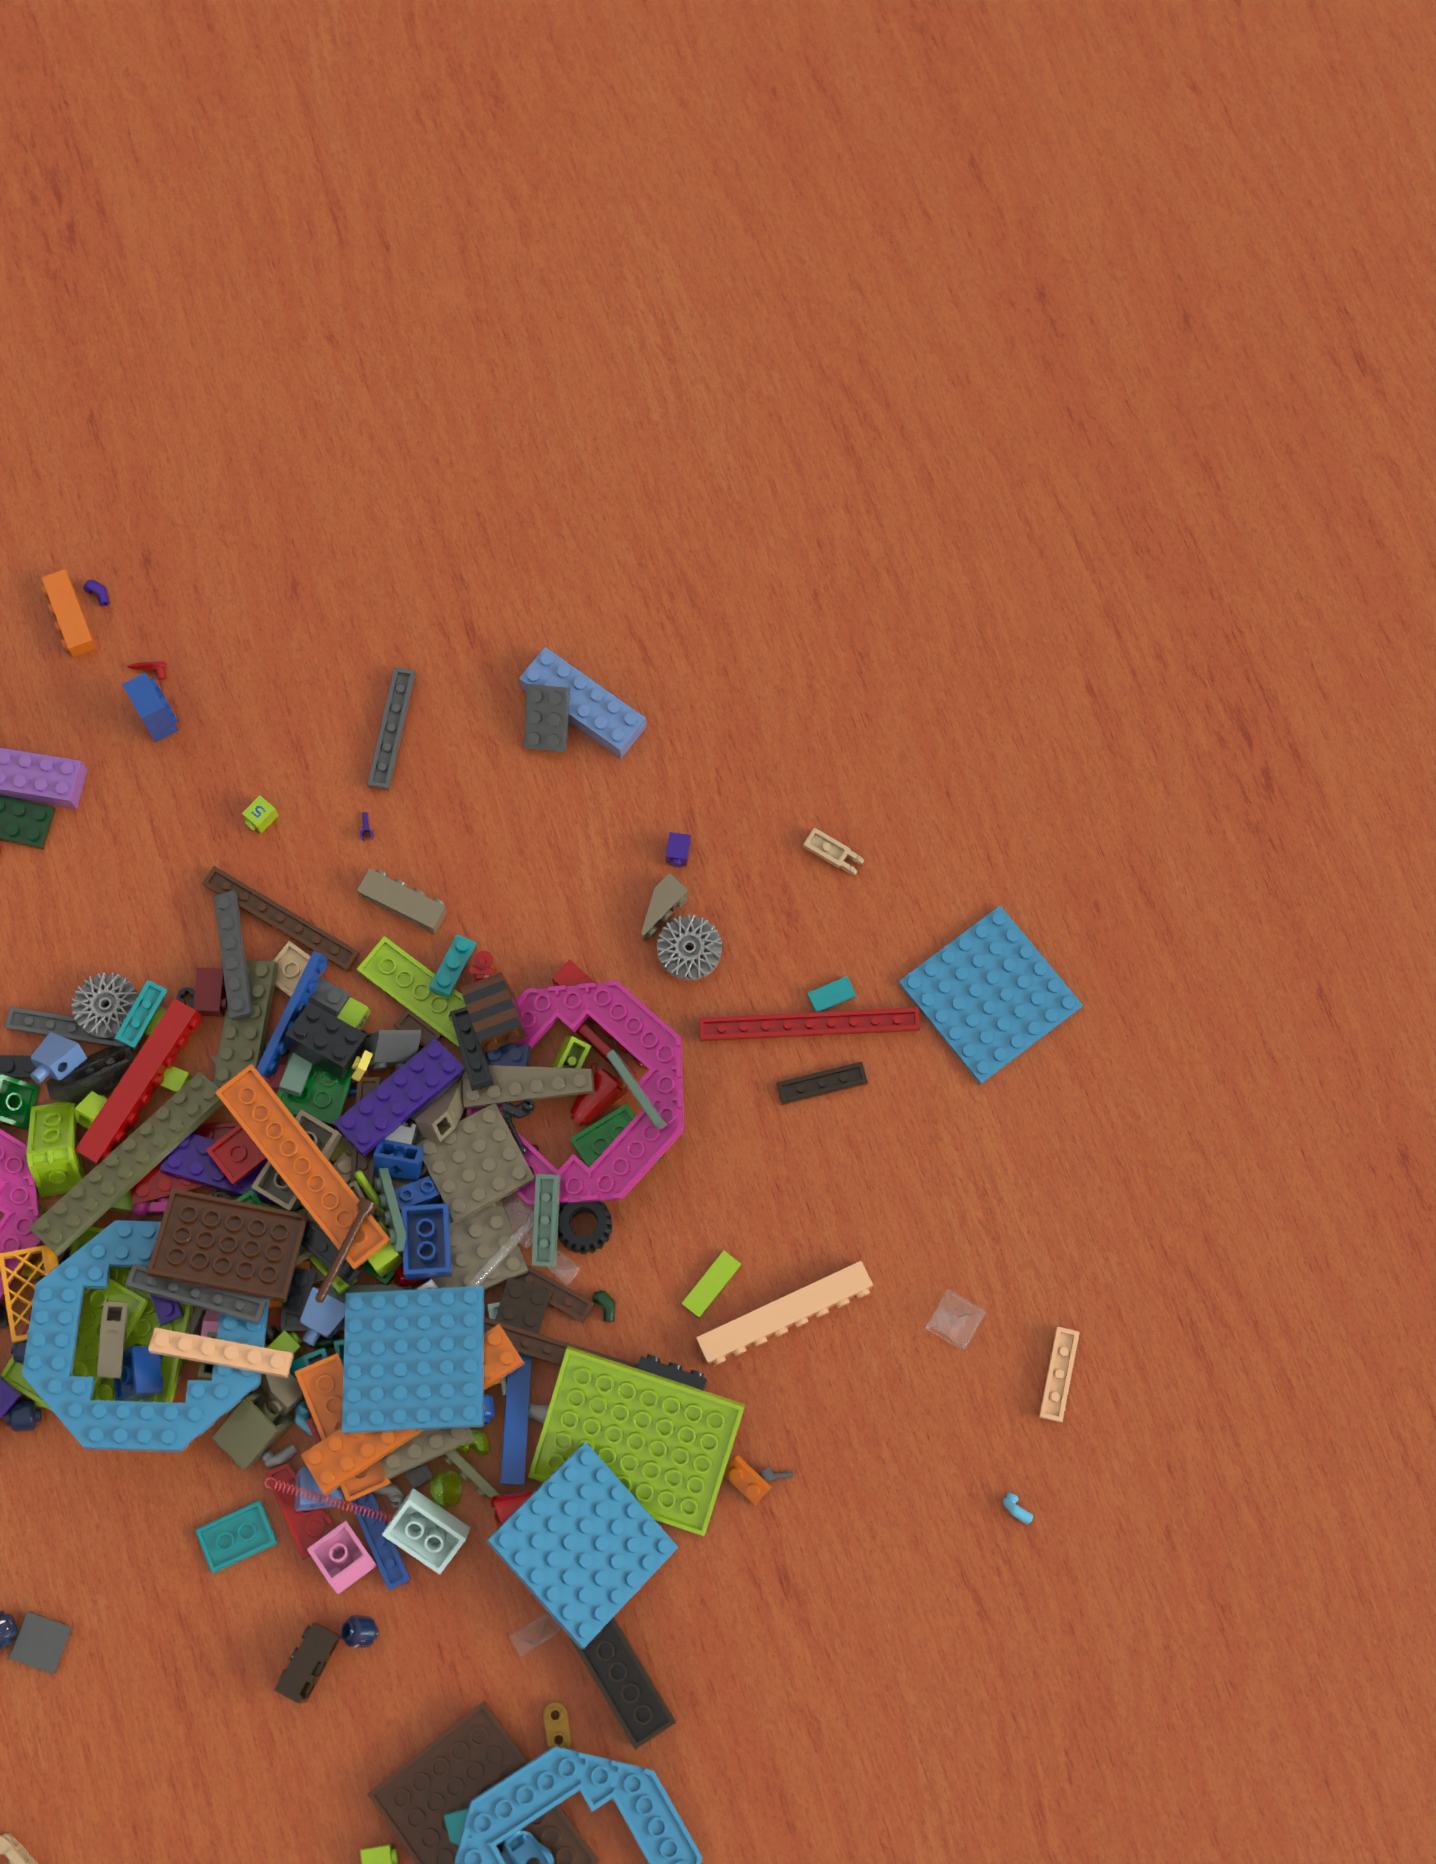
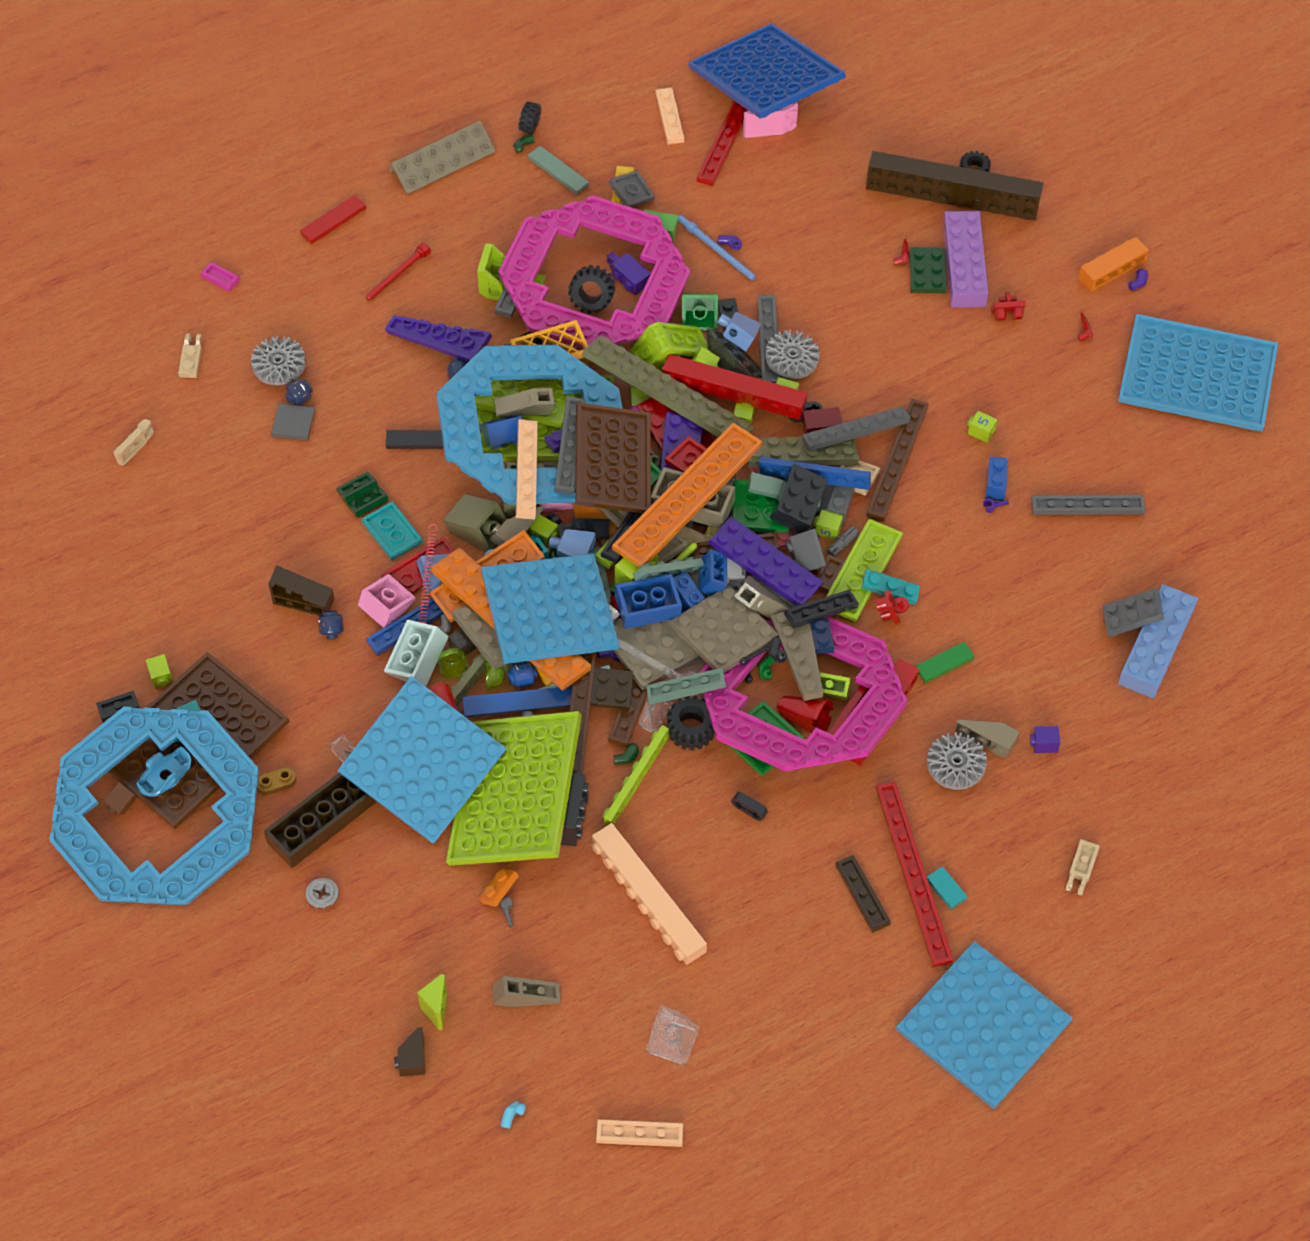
camera: 80 degrees right, 15 degrees down
teal plate [115,980,168,1049] -> none
blue brick [122,672,179,742] -> none
light grey arm [261,1444,297,1467] -> none
reddish brown piece [315,1197,377,1303] -> none
light yellow plate [351,1050,373,1081] -> none
dark tan brick [357,868,448,934] -> none
slope [460,972,527,1052] -> none
sand green tile [607,1050,667,1129] -> none
lime tile [681,1251,742,1318] -> none
none -> light grey gear [306,878,339,909]
none -> dark green slope [336,471,389,518]
none -> black tile [386,430,443,449]
none -> dark brown slope [394,1027,425,1076]
none -> lime slope [417,974,448,1030]
none -> dark tan slope [492,976,561,1007]
none -> lime plate [603,725,669,827]
none -> black beam [731,792,768,821]
none -> green arm [758,655,775,680]
none -> dark grey axle [826,526,858,557]
none -> green tile [915,642,975,684]
none -> blue brick [985,456,1008,501]
none -> red hips [991,291,1026,321]
none -> dark azure plate [1118,314,1278,432]

